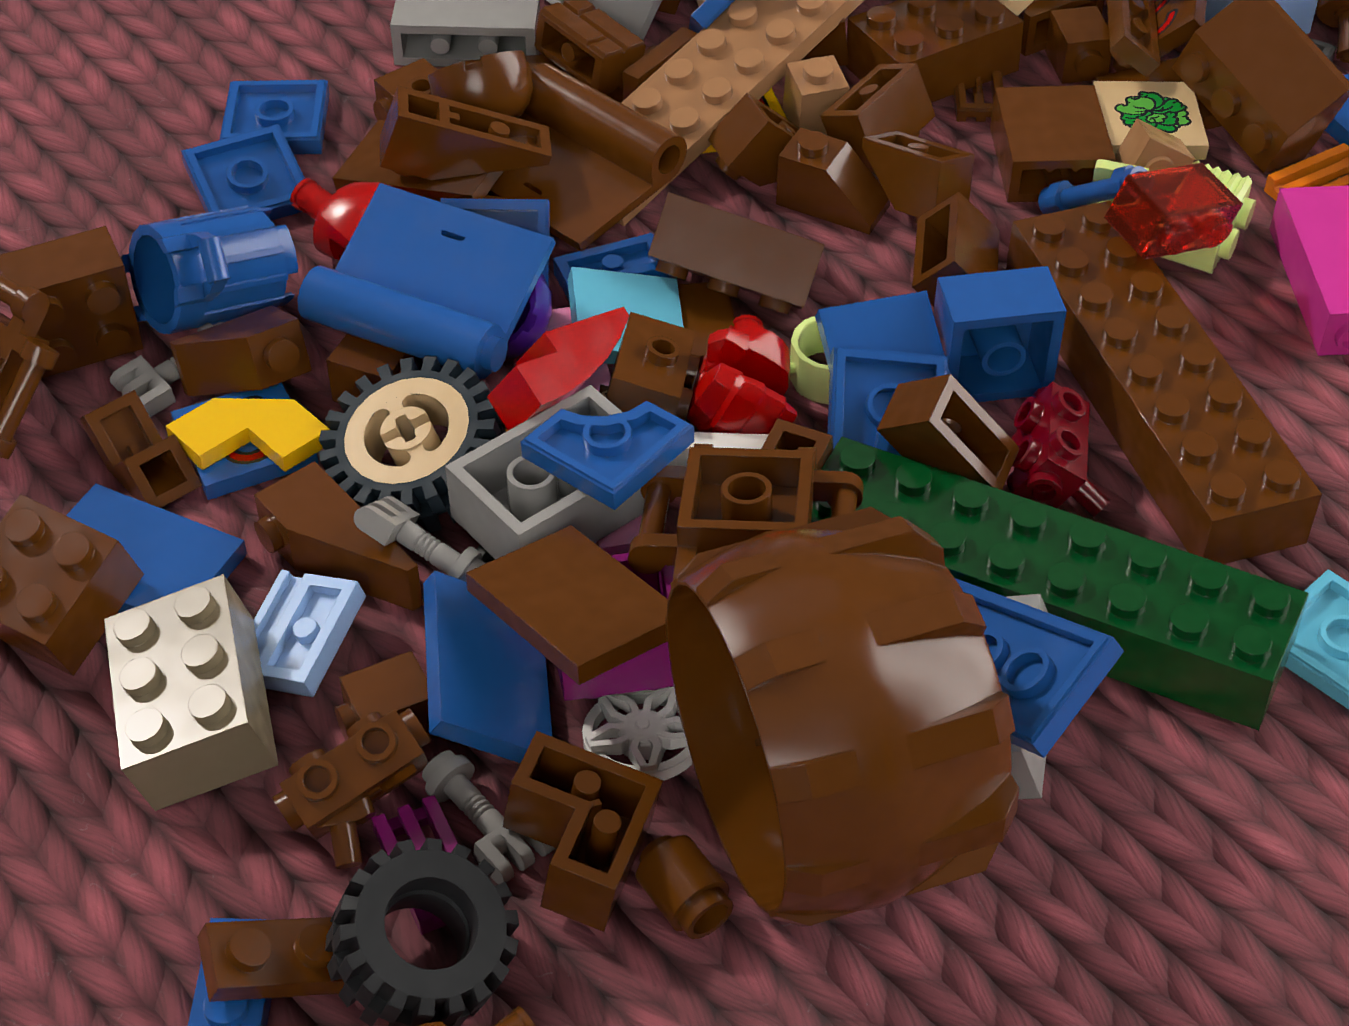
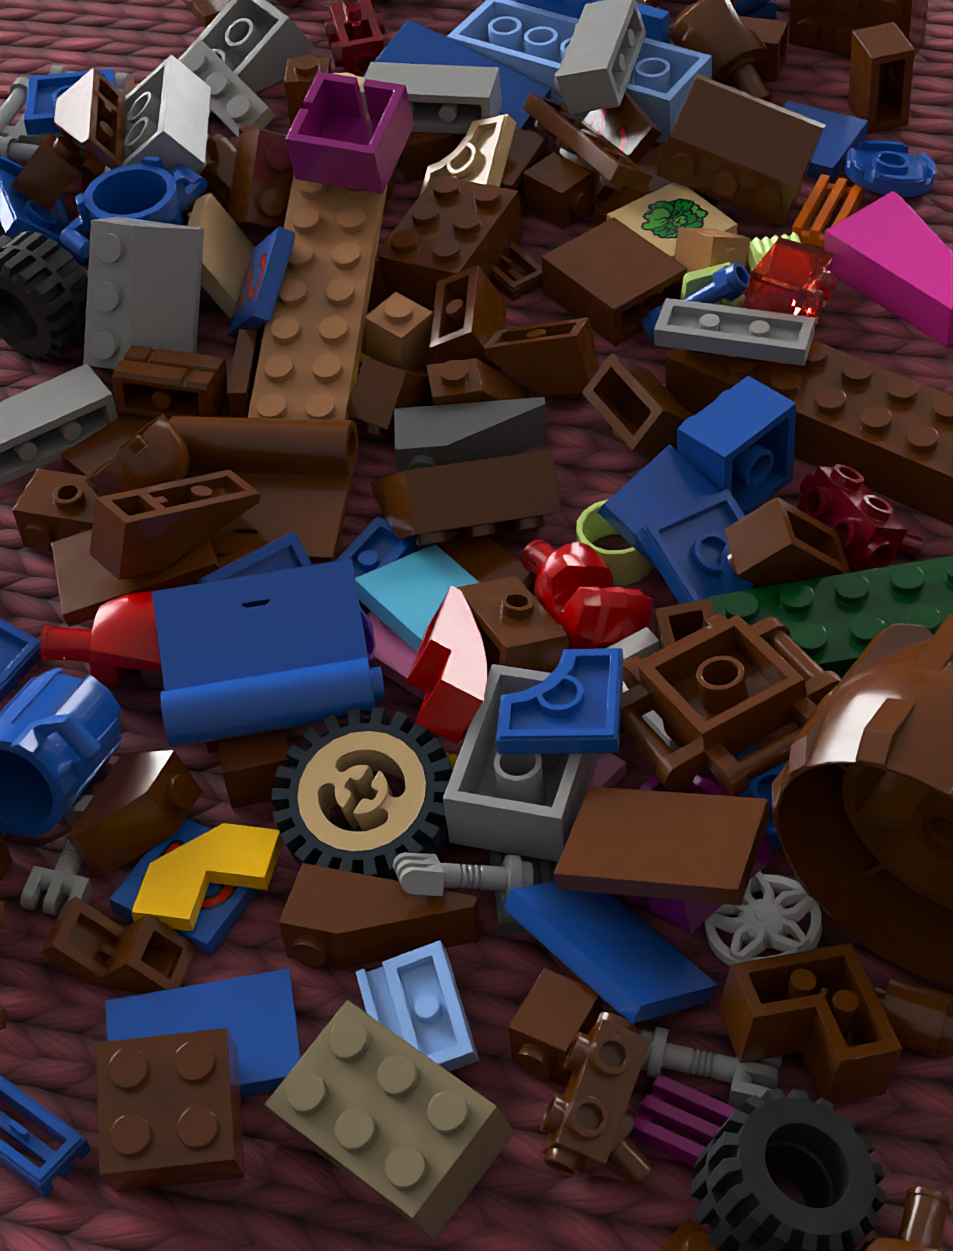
camera: 30 degrees left, 0 degrees up
none -> dark grey slope [394,397,548,473]
none -> light grey plate [654,298,815,366]

